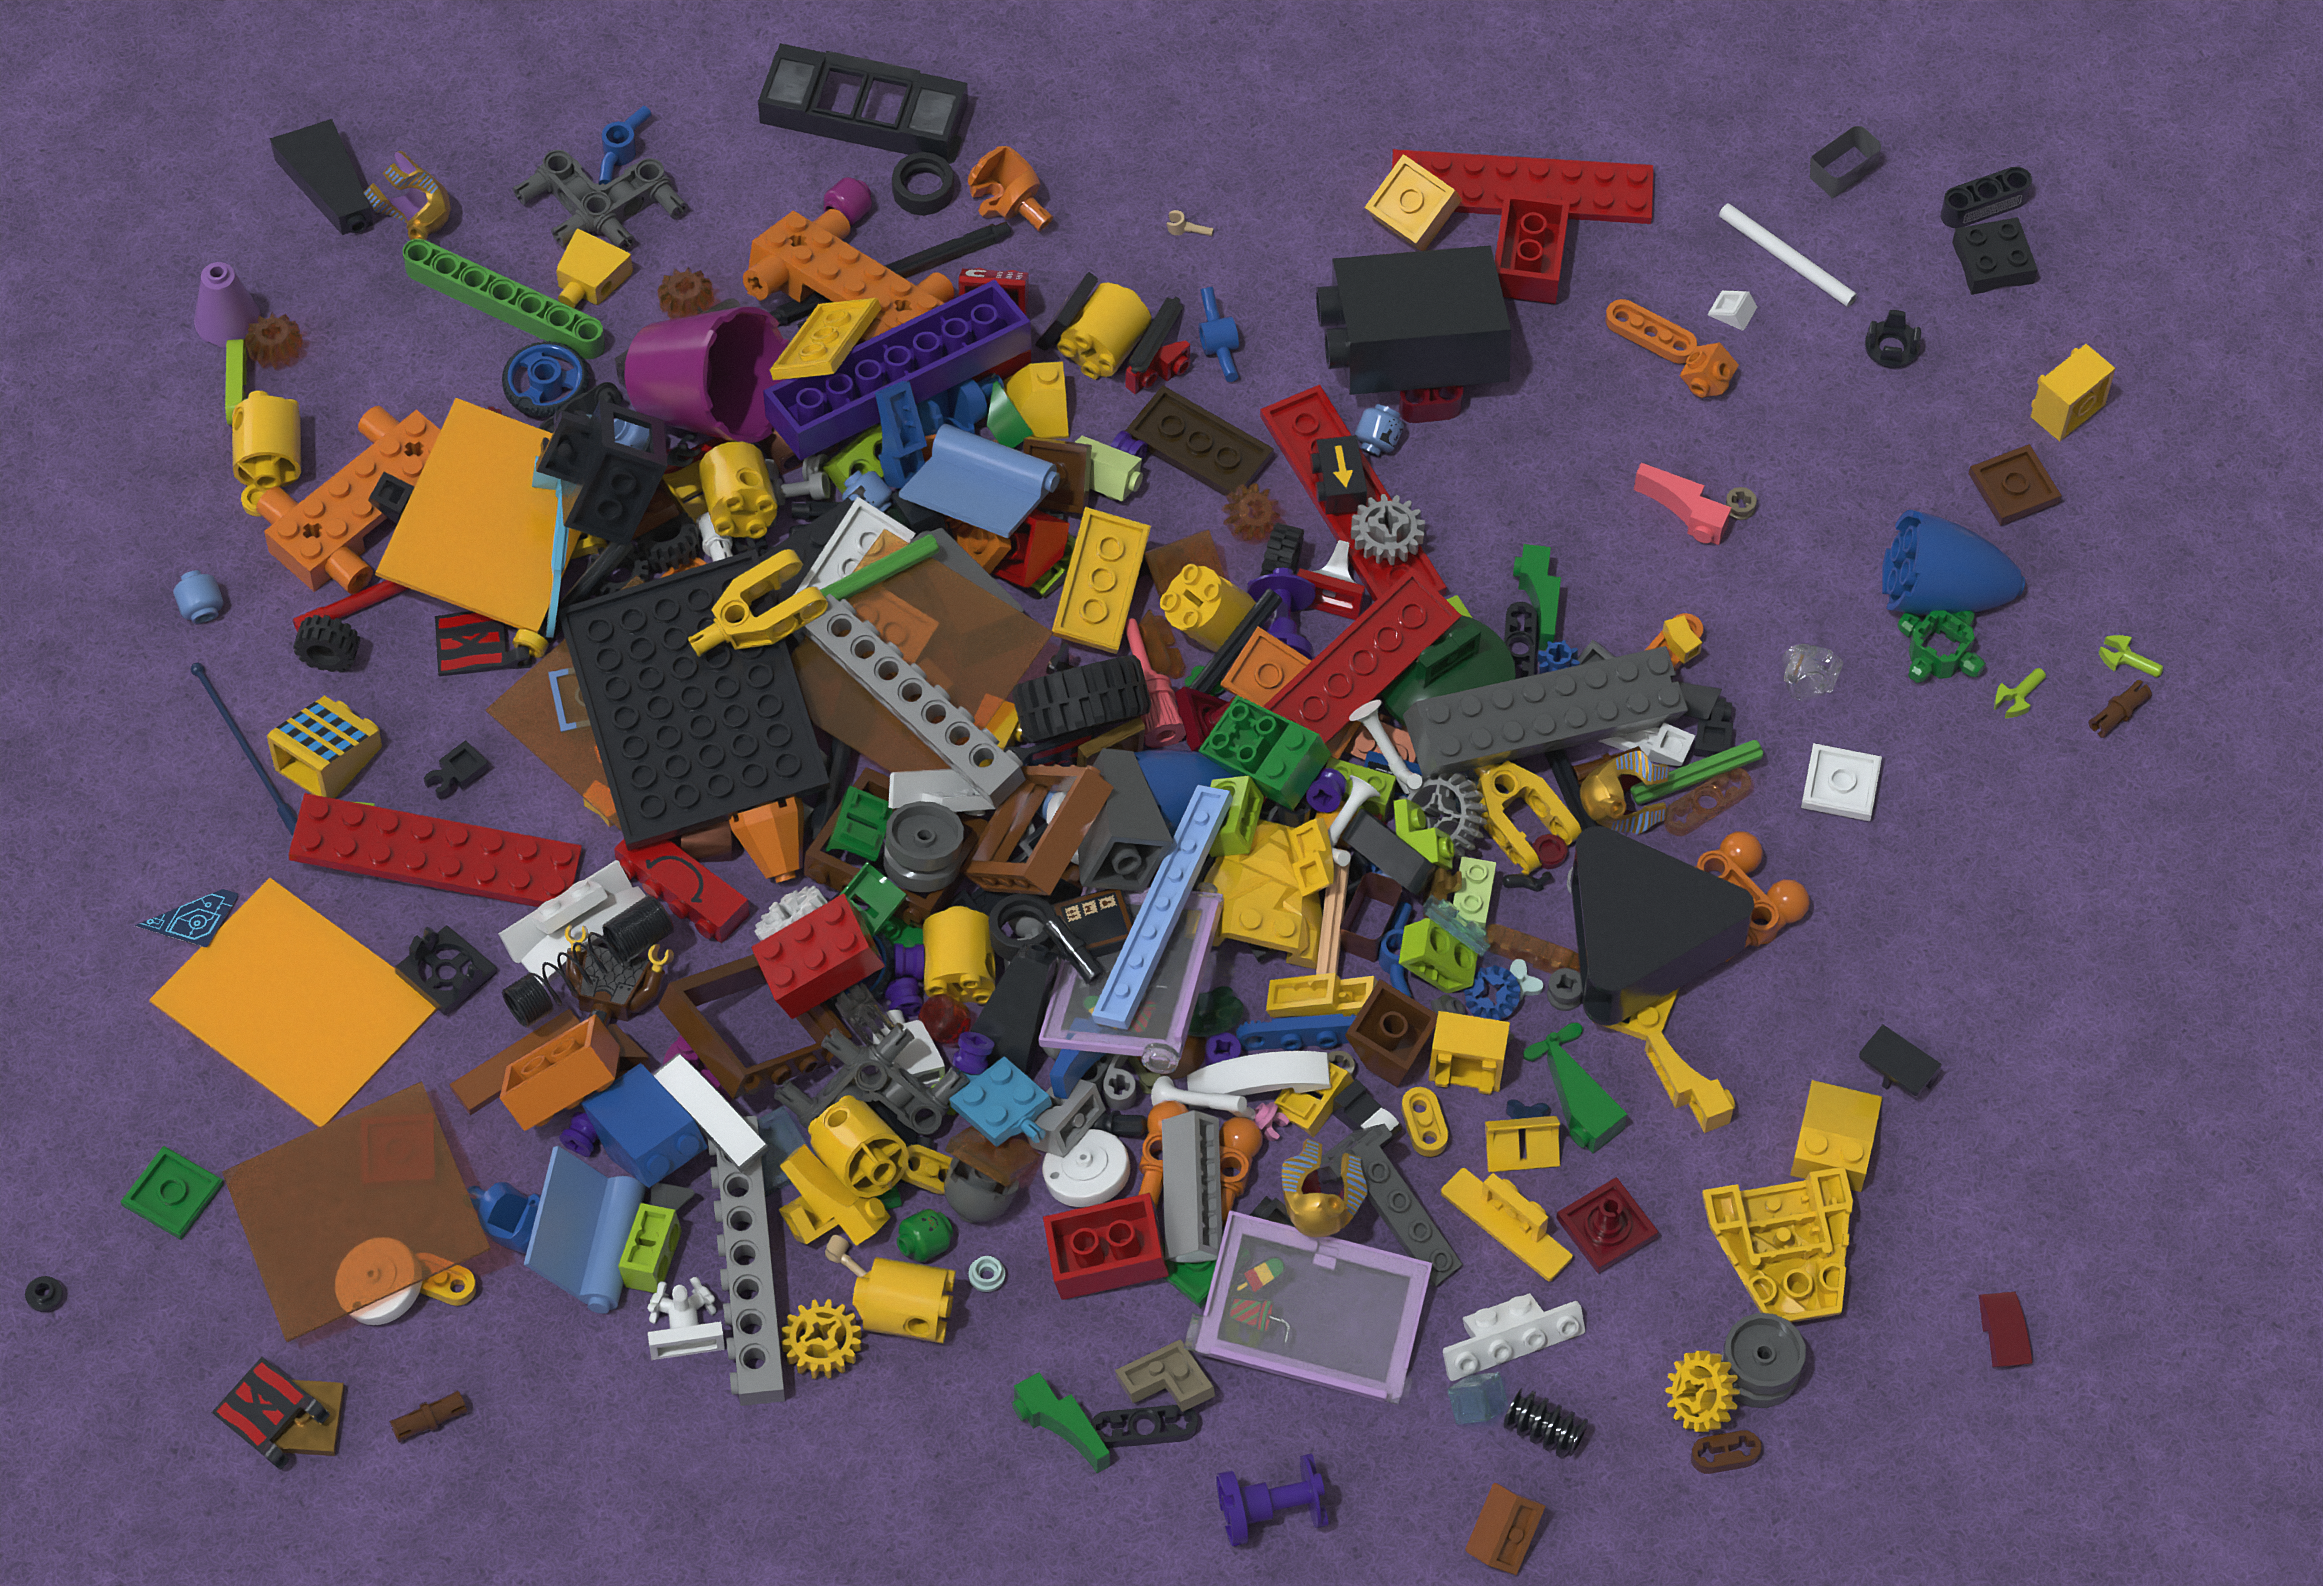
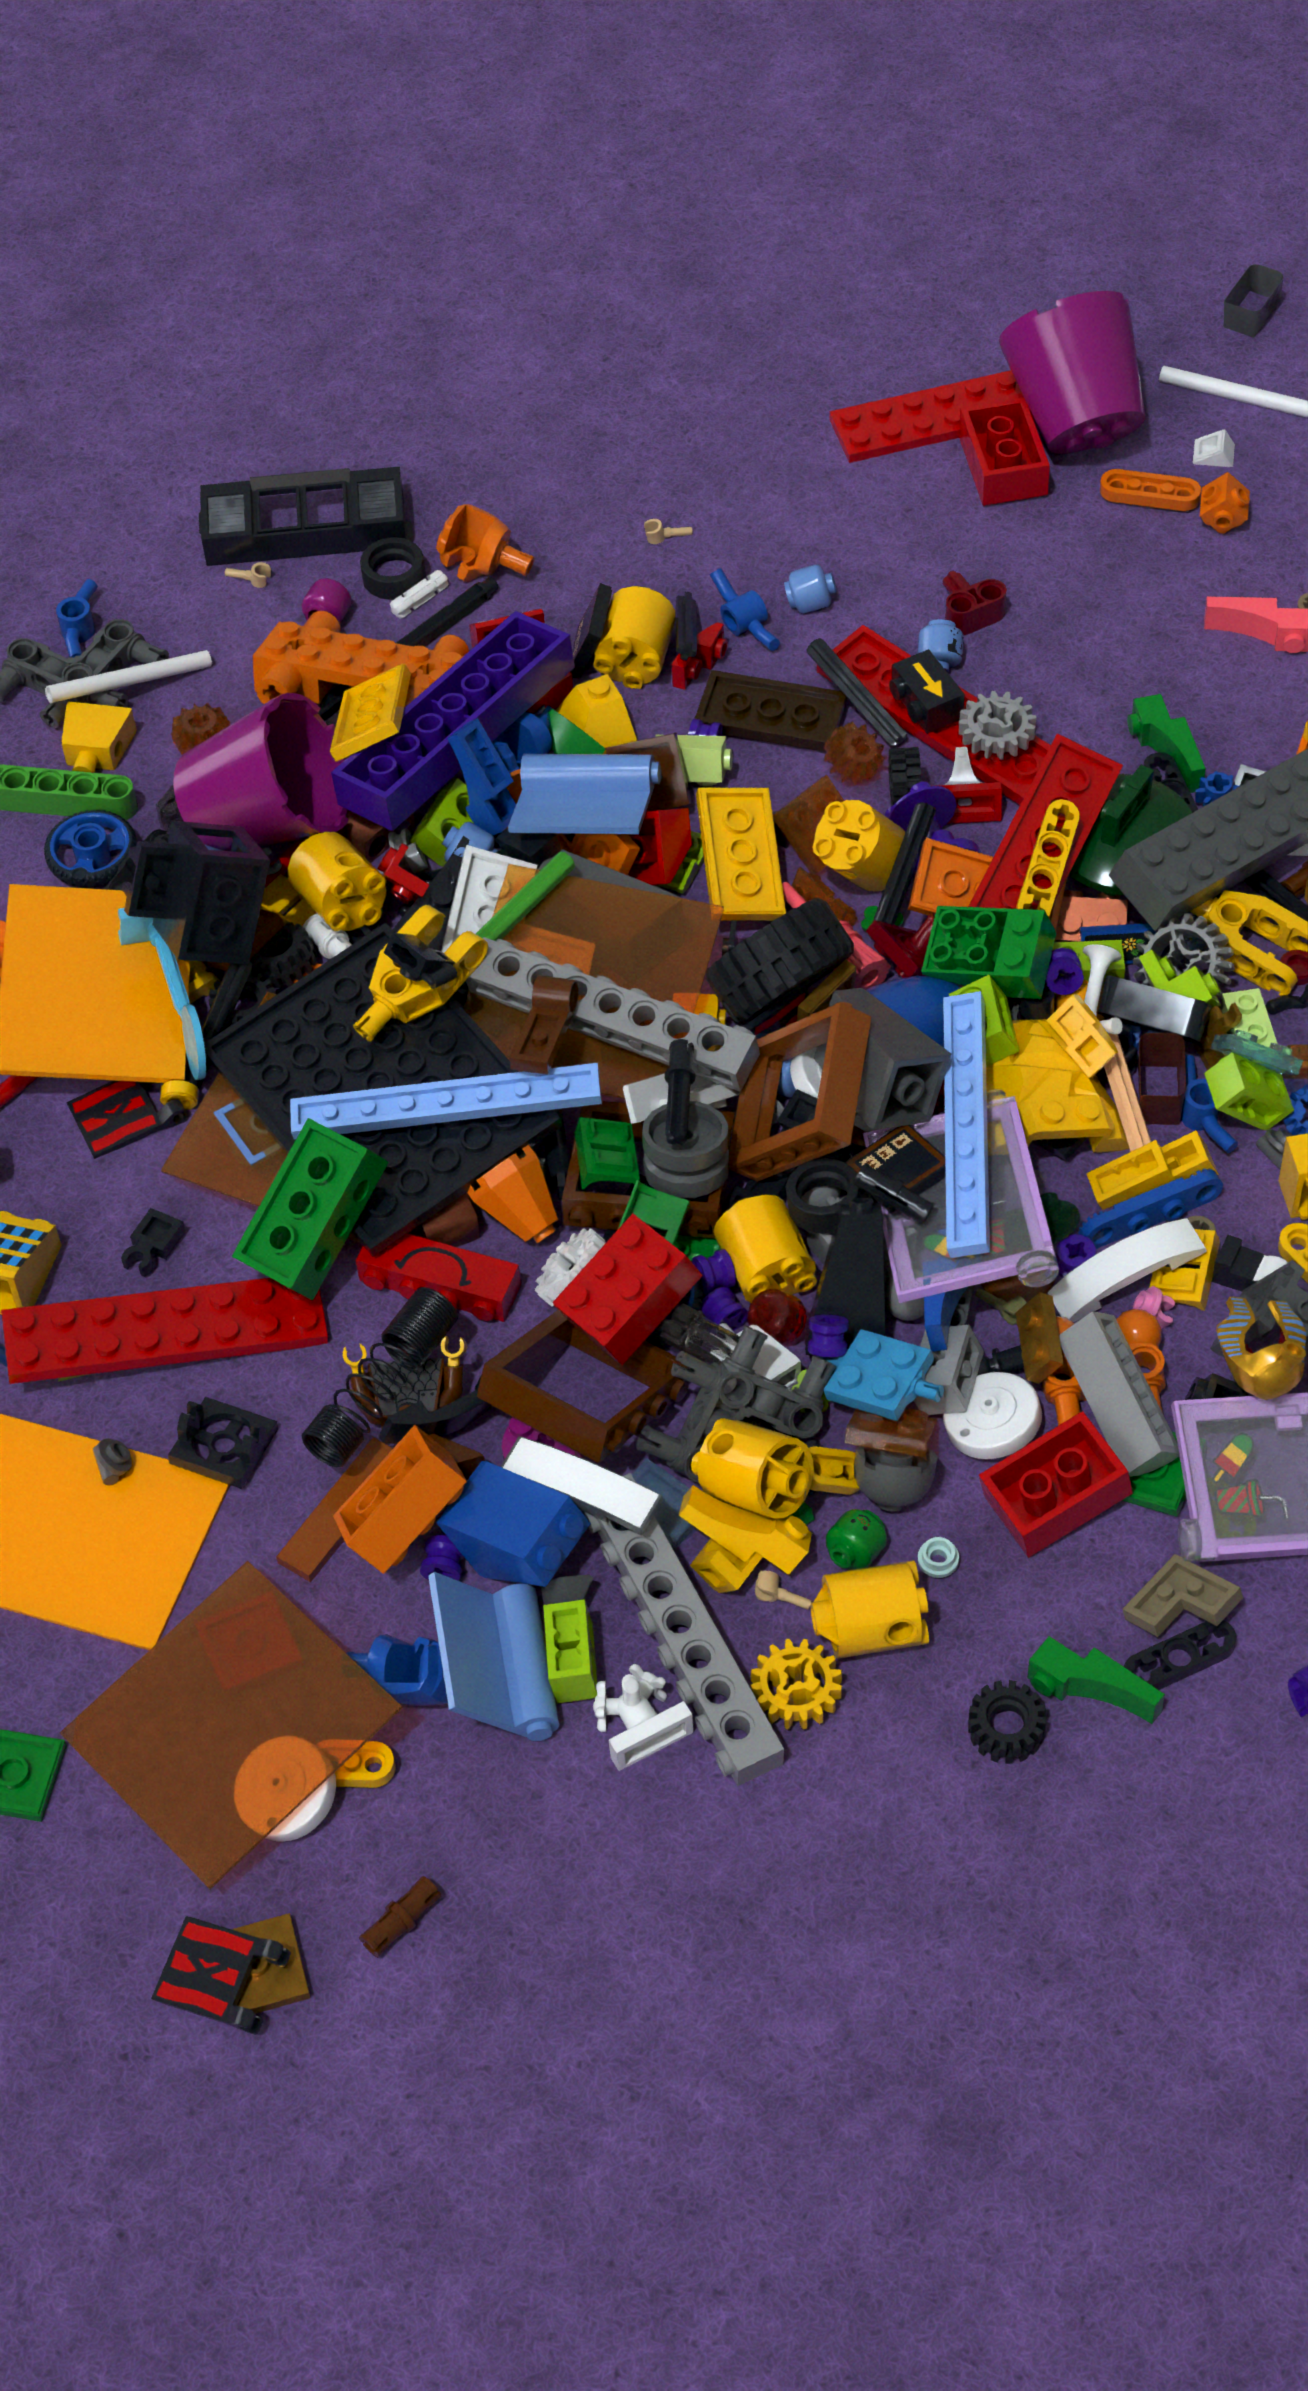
camera: 15 degrees left, 5 degrees down
white bracket [498,860,632,963] -> none
white slope [521,886,647,986] -> none
light grey panel [1103,1036,1137,1111] -> none
white piece [1151,1076,1256,1121] -> none
black brick [1316,245,1511,395] -> none
reddish brown slope [1345,979,1438,1087] -> none
white piece [1349,700,1422,794] -> none
yellow container [1364,154,1462,251] -> none
none -> white piece [45,650,212,703]
none -> dark grey plate [93,1438,132,1485]
none -> tan hand [225,562,271,588]
none -> green brick [232,1118,389,1300]
none -> light blue plate [290,1063,602,1140]
none -> red bracket [377,843,430,904]
none -> black slope [378,1377,492,1444]
none -> black piece [384,933,457,989]
none -> white axle [390,570,449,619]
none -> reddish brown plate [509,975,579,1075]
none -> black axle [664,1039,696,1145]
none -> medium blue head [784,564,837,614]
none -> black axle [806,638,907,748]
none -> black tyre [968,1680,1047,1764]
none -> magenta cone [999,291,1145,454]
none -> yellow beam [1015,799,1080,917]
none -> pearl gold plate [1016,1292,1064,1384]

